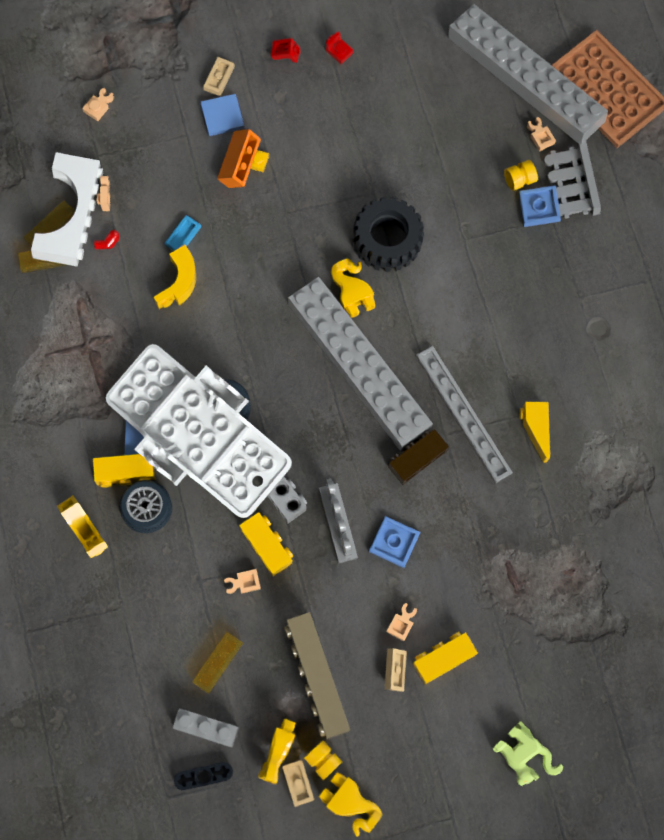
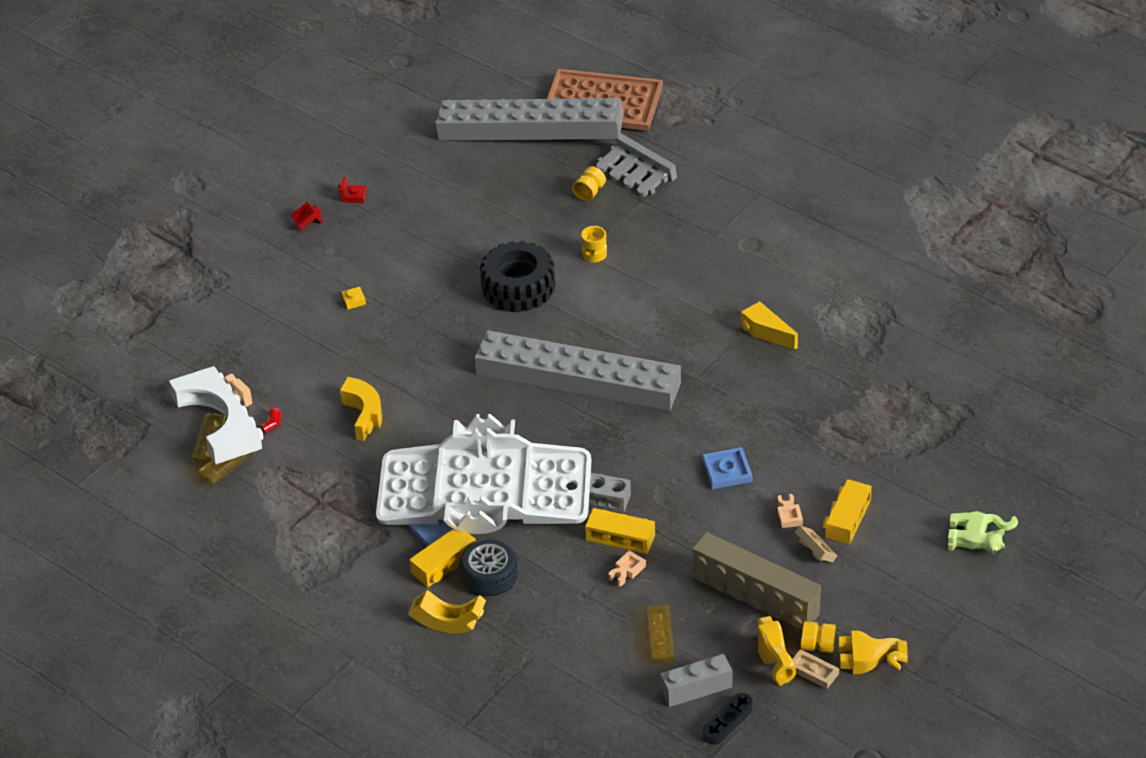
camera: 30 degrees left, 30 degrees down
light nougat plate [82,88,114,121] -> none
dark azure tile [165,215,201,251] -> none
medium blue tile [201,94,244,136] -> none
tan plate [203,57,235,96] -> none
orange brick [217,129,261,188] -> none
light grey fence [319,478,358,563] -> none
yellow hips [331,259,375,318] -> none
dark brown brick [388,429,449,485] -> none
light grey tile [416,346,513,484] -> none
medium blue tile [519,185,561,227] -> none
light nougat plate [527,117,556,151] -> none
none -> yellow wheel [581,226,607,263]

